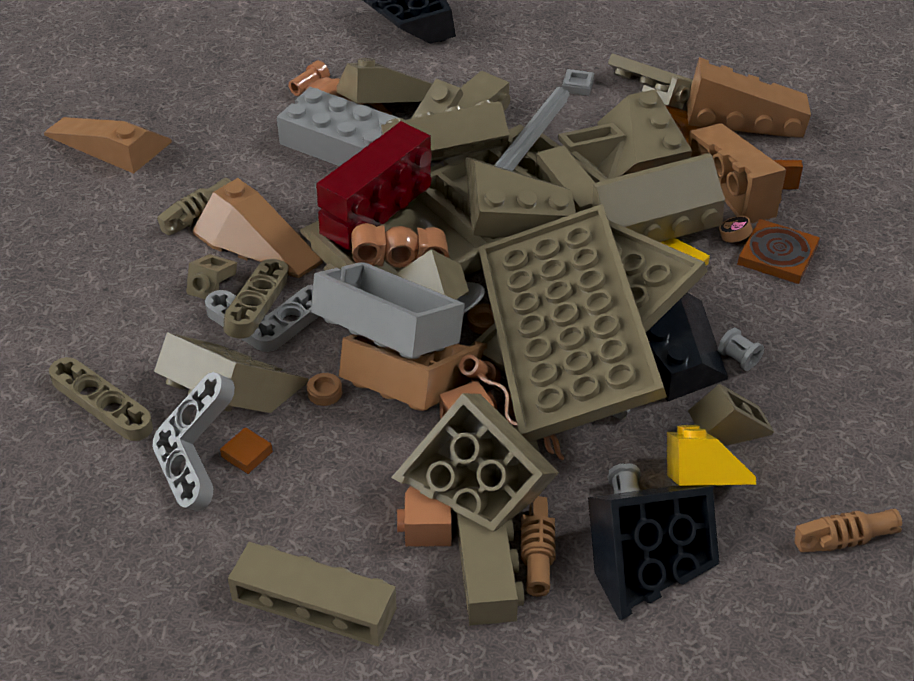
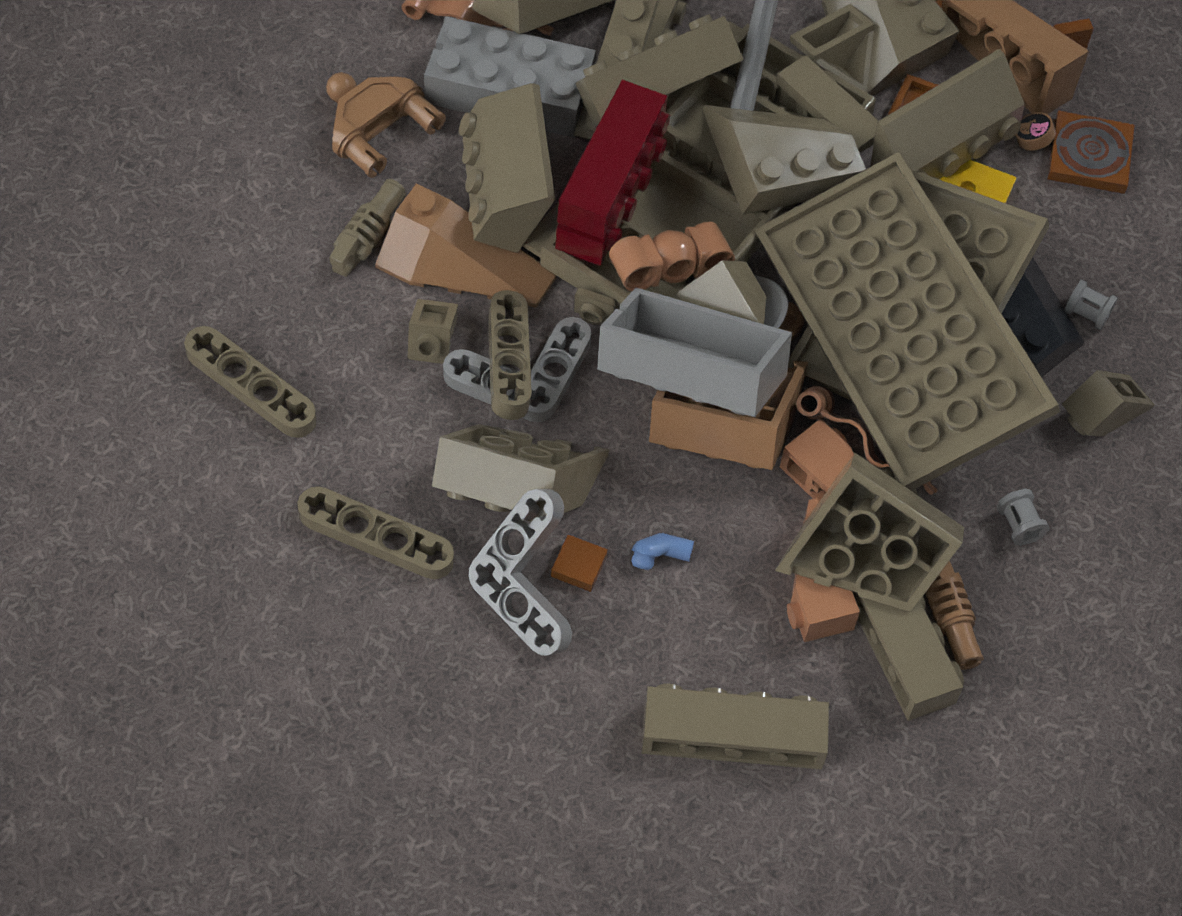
camera: 20 degrees left, 15 degrees up
medium nougat wedge [44,117,172,174] -> none
medium nougat tile [307,373,342,406] -> none
black wedge [588,485,720,620] -> none
yellow slope [667,425,756,486] -> none
none -> dark tan beam [184,326,317,438]
none -> medium nougat connector [326,72,446,178]
none -> dark tan slope [459,83,555,253]
none -> medium blue arm [631,533,694,570]

